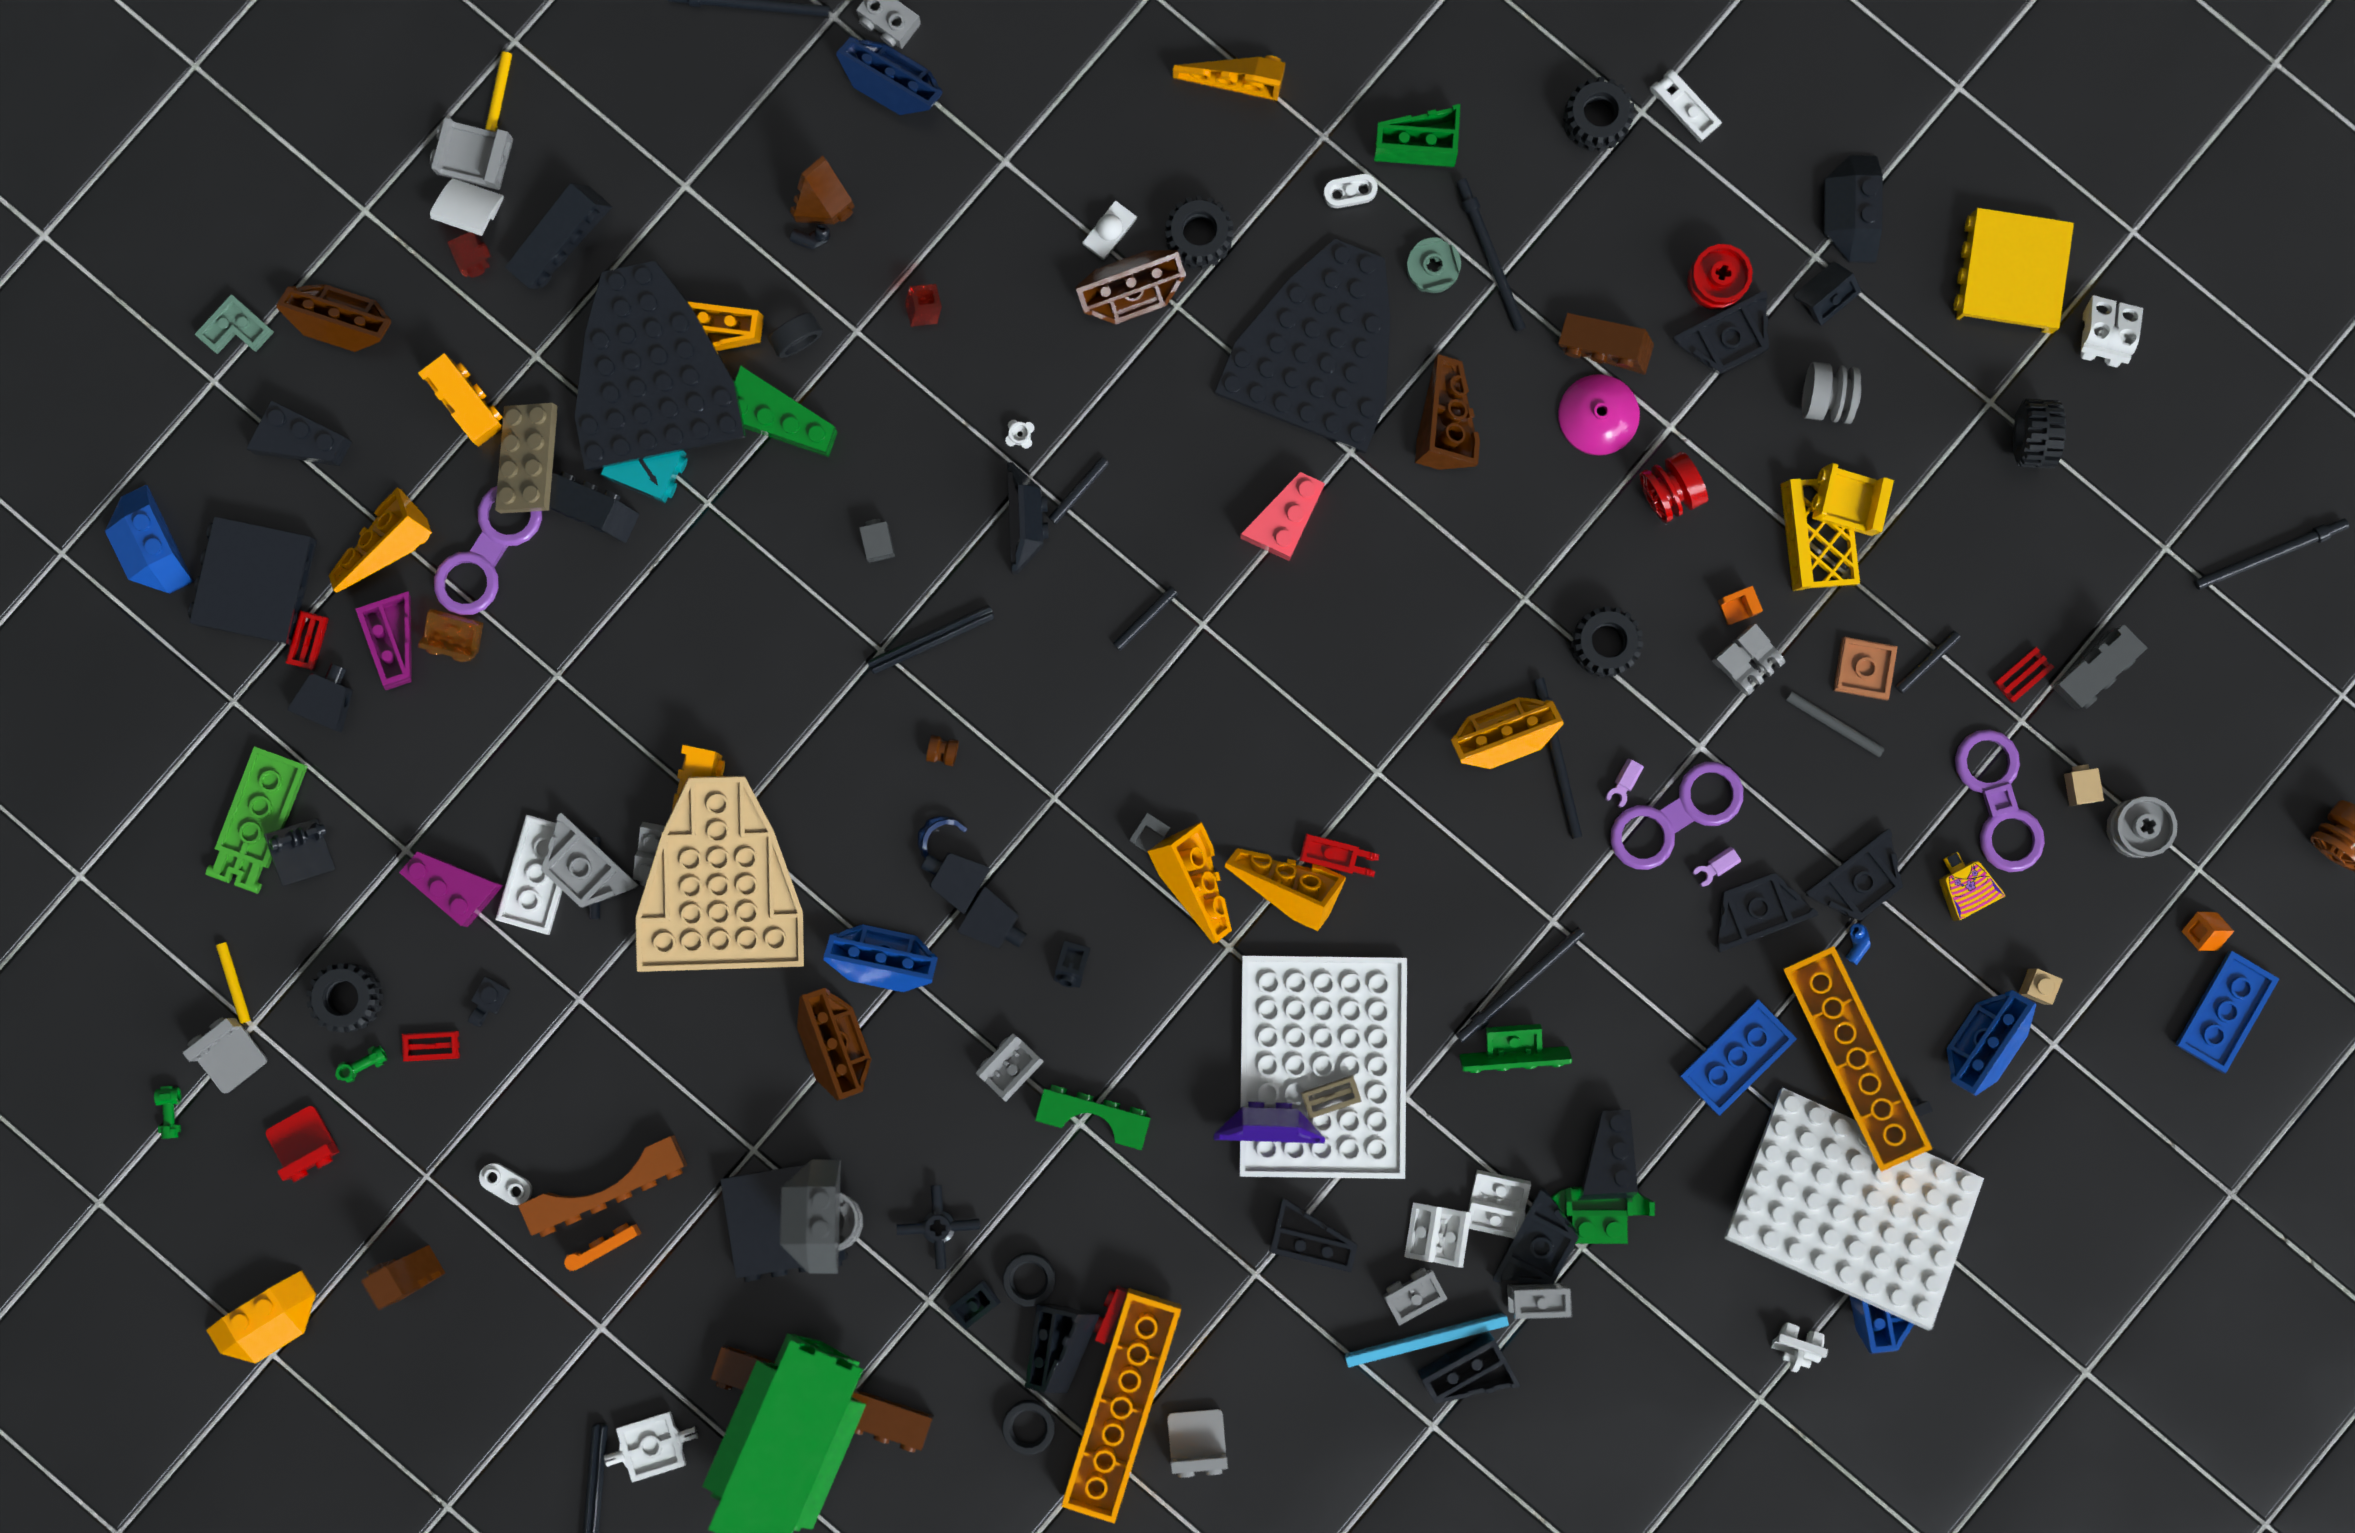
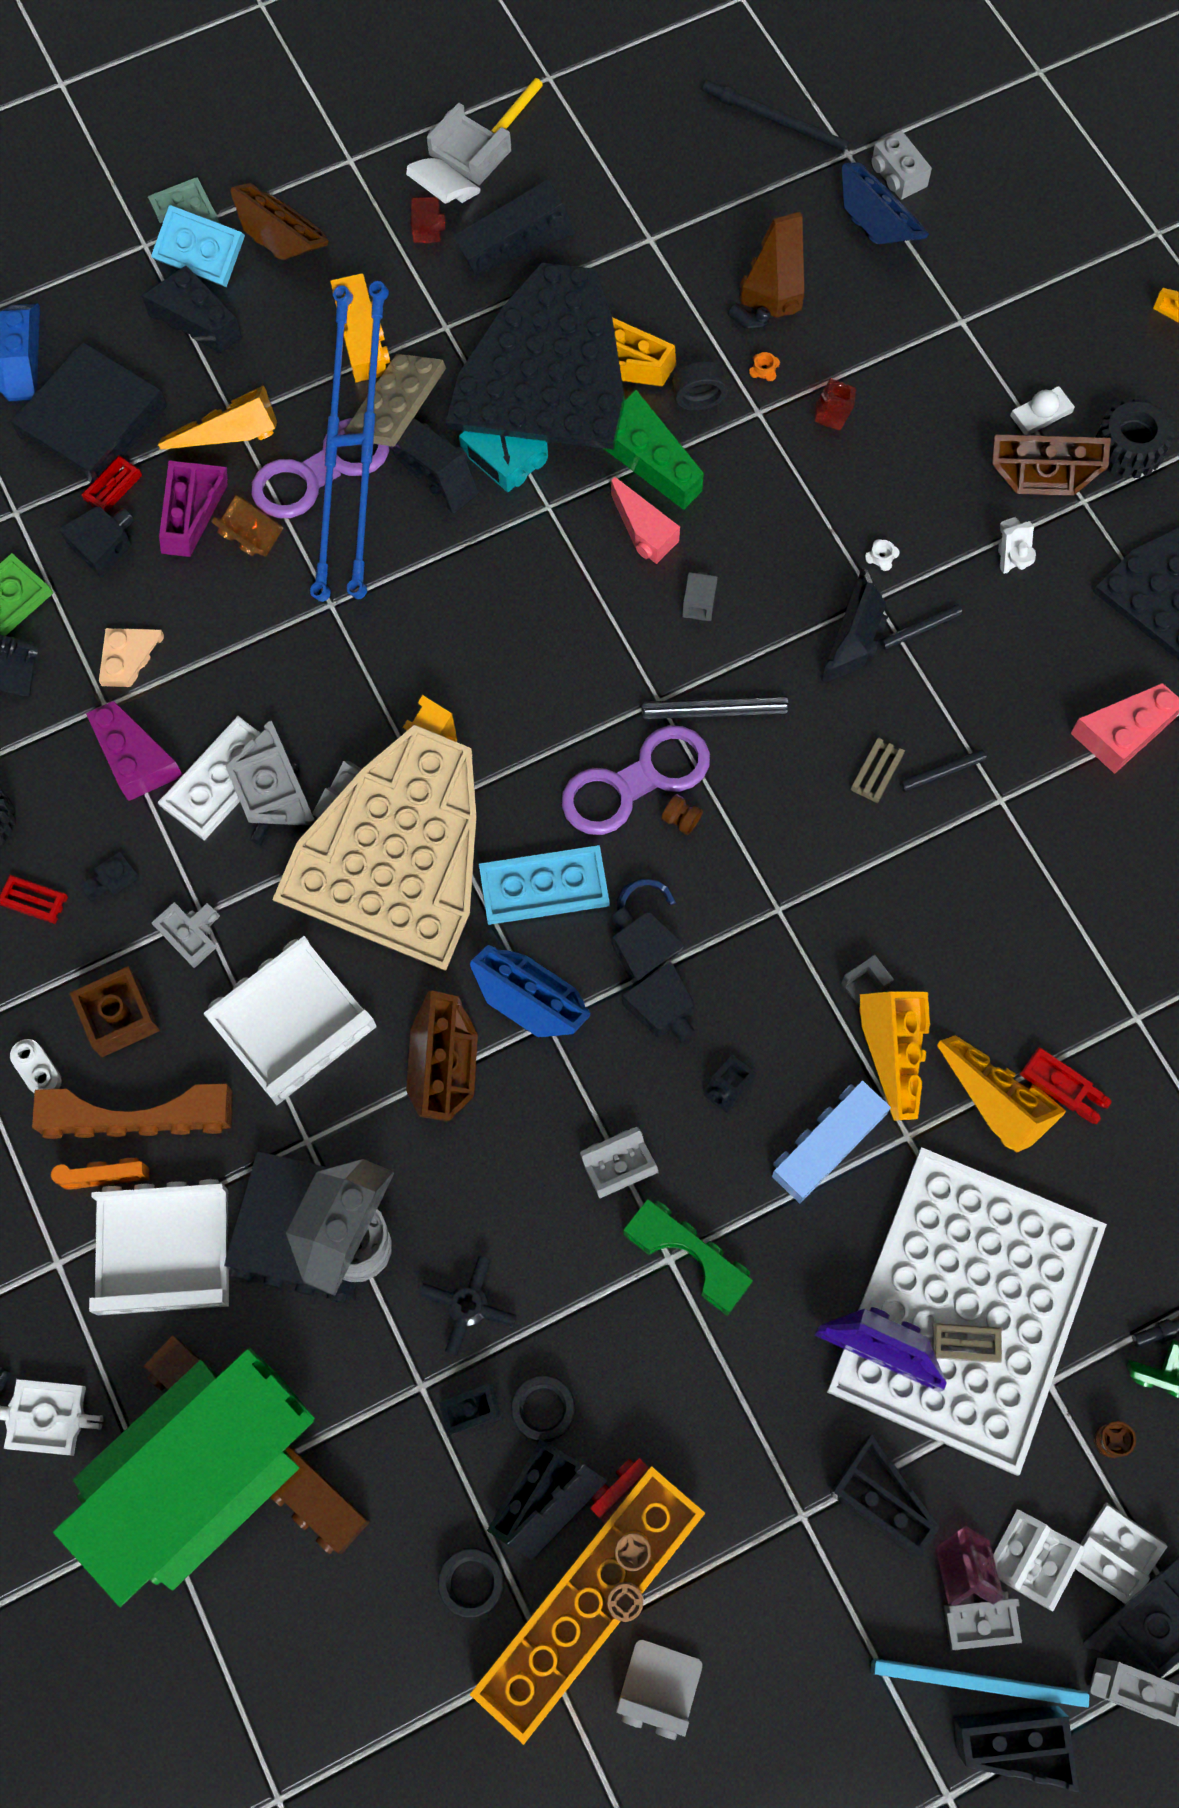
camera: 30 degrees right, 15 degrees down
none -> reddish brown brick [70,966,160,1057]
none -> white panel [89,1179,229,1315]
none -> light nougat wing [99,628,164,687]
none -> medium azure plate [151,205,245,287]
none -> light grey hinge [152,902,220,968]
none -> white panel [204,936,376,1105]
none -> blue bar [310,281,389,602]
none -> medium azure plate [479,845,610,925]
none -> medium lavender bar [562,725,710,835]
none -> medium nougat wheel [607,1582,644,1622]
none -> coral slope [611,477,680,564]
none -> medium nougat wheel [615,1533,651,1571]
none -> orange plate [749,352,780,381]
none -> light blue brick [772,1080,891,1204]
none -> dark tan tile [851,738,905,803]
none -> clear pink panel [936,1526,1004,1606]
none -> white hips [998,517,1036,574]
none -> reddish brown wheel [1094,1421,1136,1458]

